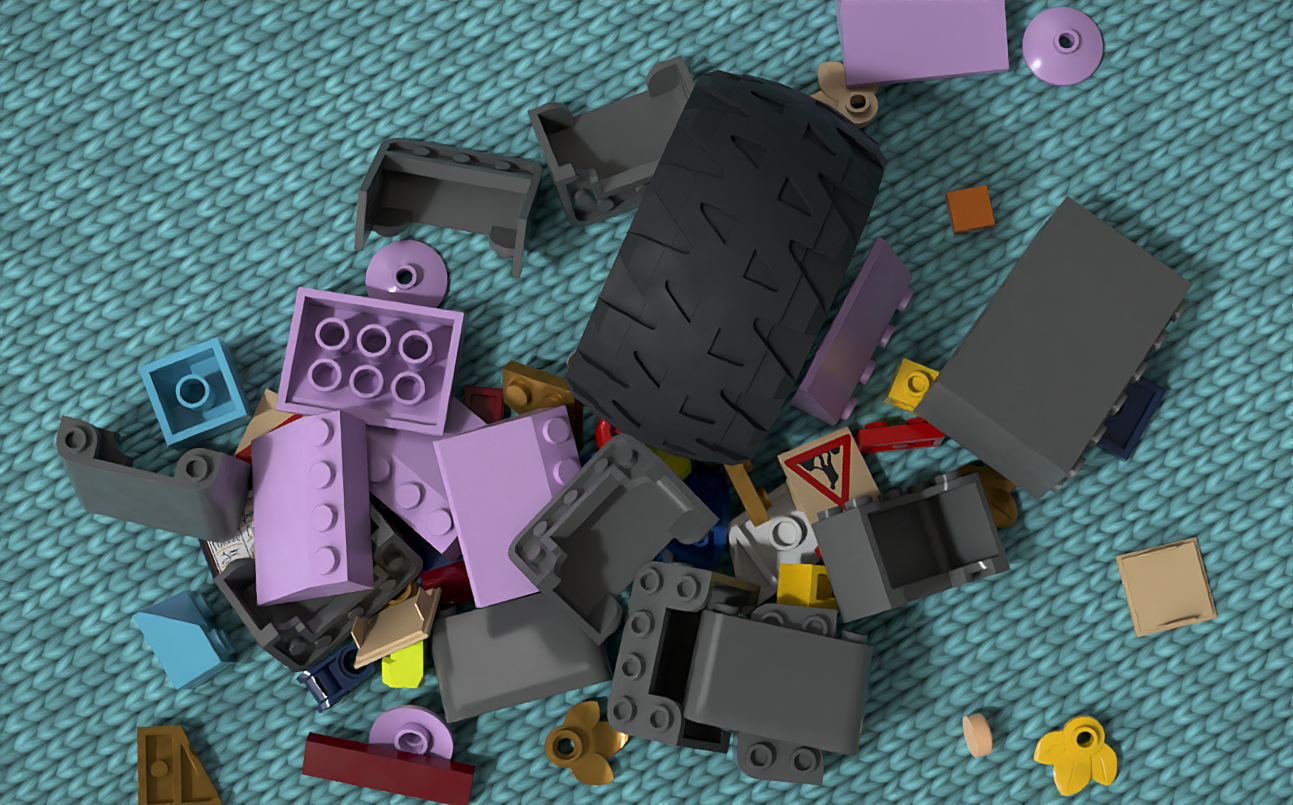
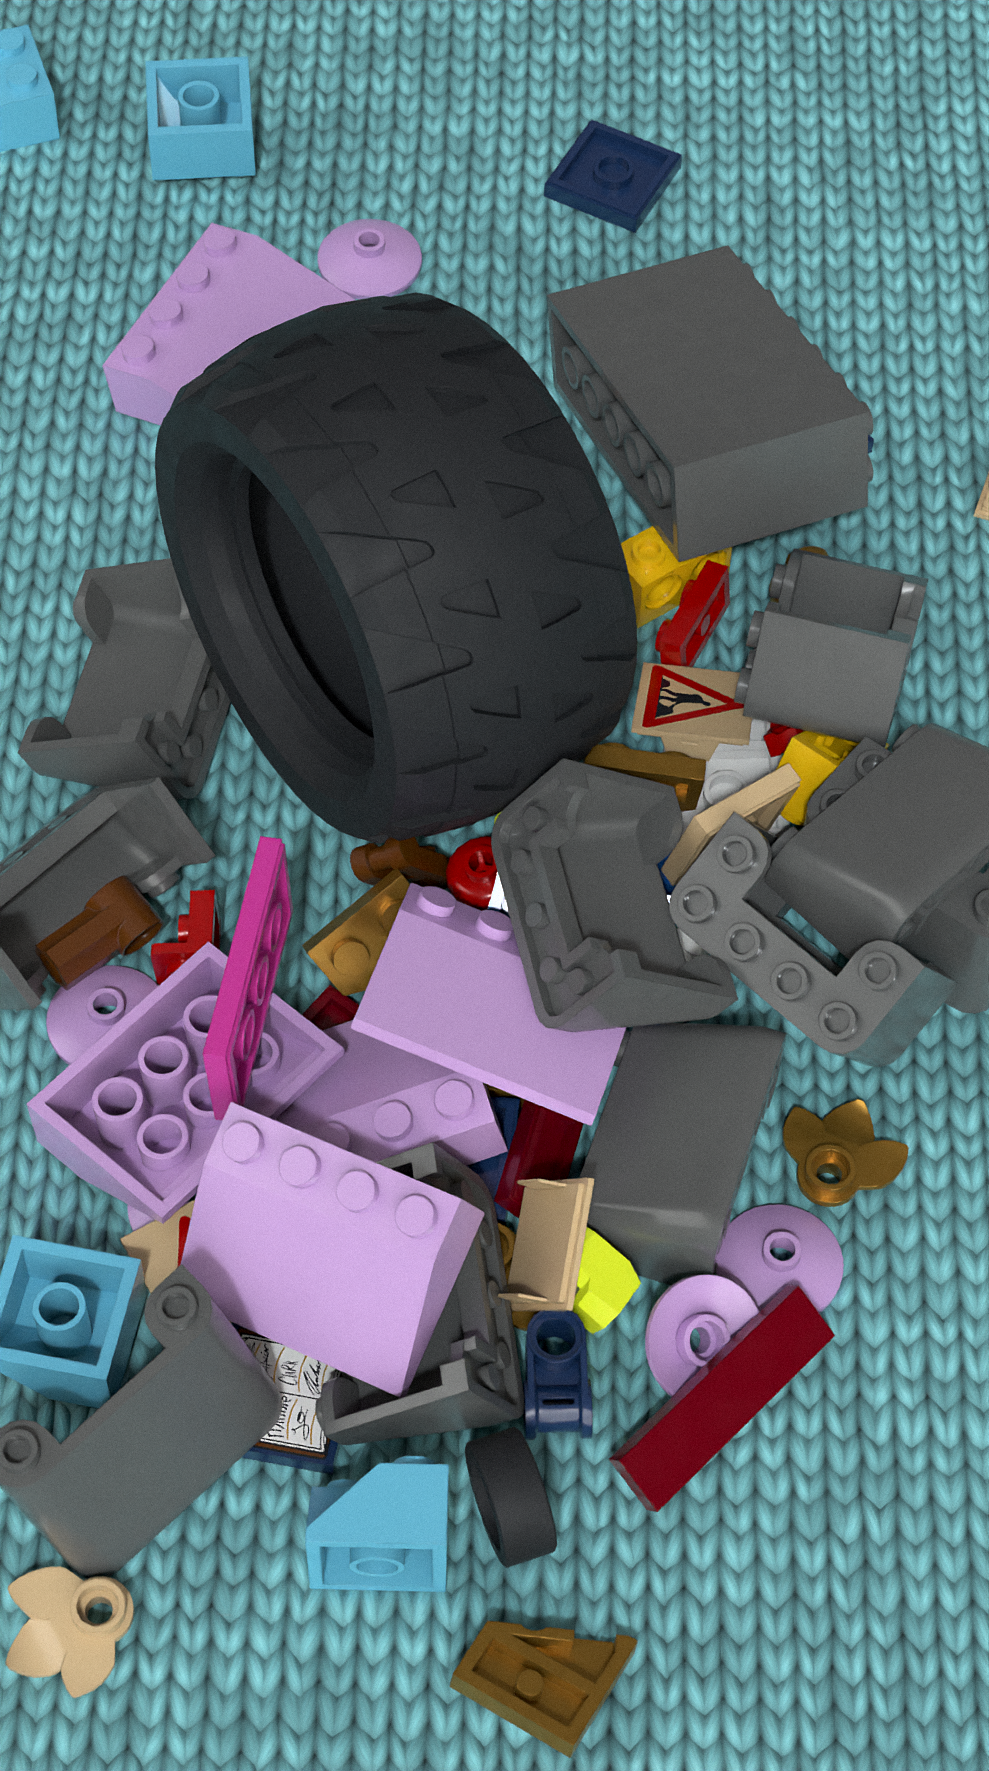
camera: 55 degrees left, 25 degrees down
none -> tan plate [6,1566,134,1698]
none -> reddish brown piece [35,875,165,991]
none -> red bracket [151,890,221,985]
none -> dark pink tile [202,836,293,1121]
none -> black tyre [465,1427,557,1568]
none -> dark blue tile [544,119,682,233]
none -> tan tile [661,763,801,886]
none -> lavender dish [716,1204,844,1313]

